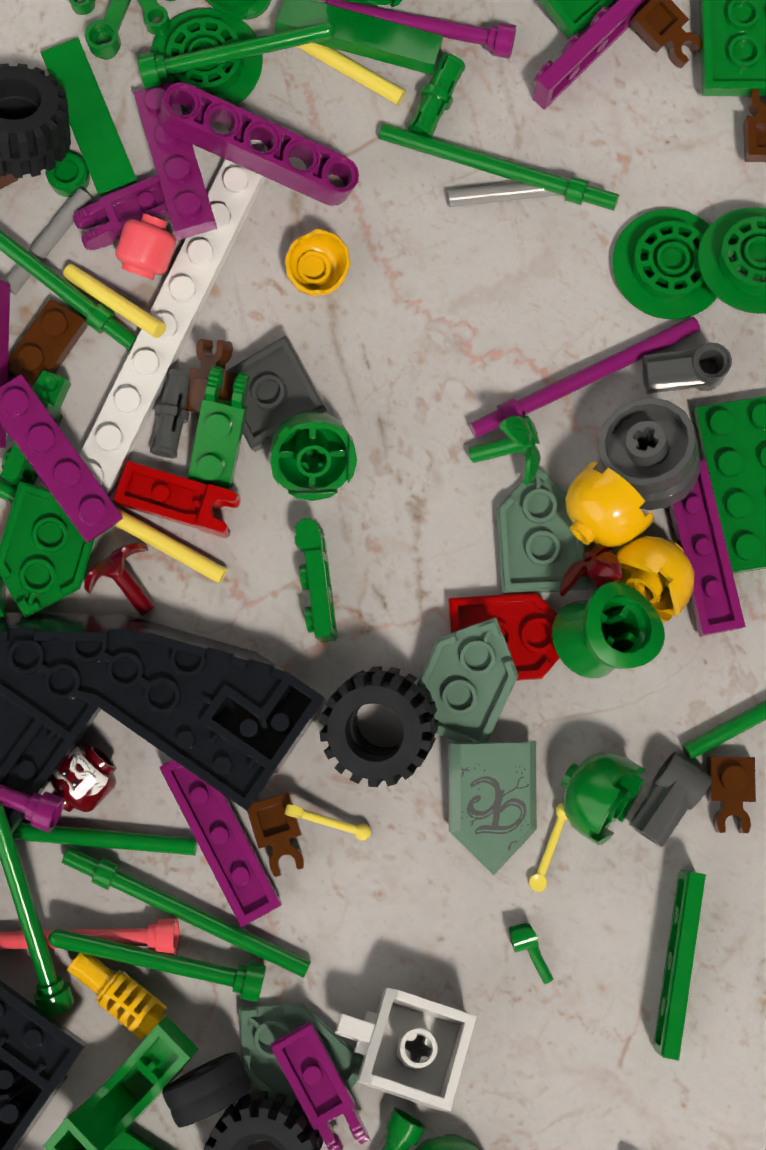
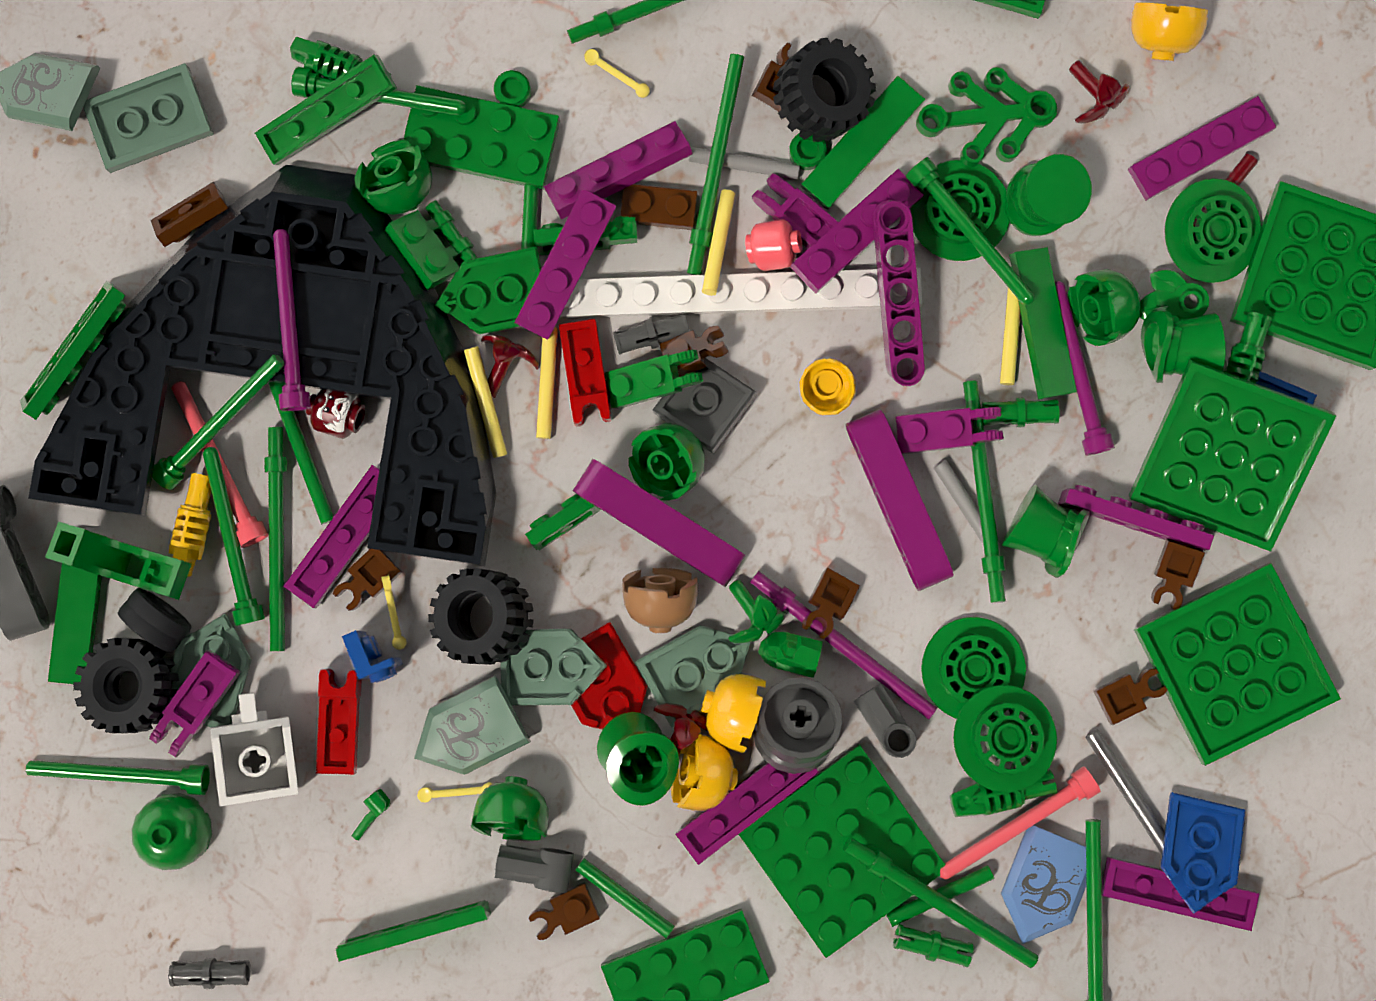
camera: 65 degrees right, 5 degrees up
none -> red plate [316,669,362,775]
none -> blue bracket [342,630,403,683]
none -> light yellow bar [464,346,507,458]
none -> magenta beam [573,459,745,587]
none -> medium nougat cylinder [622,568,698,633]
none -> green rock [758,631,823,678]
none -> reddish brown plate [802,567,860,640]
none -> magenta beam [845,409,954,591]
none -> magenta hinge [895,407,1004,454]
none -> green hat [1001,485,1090,578]

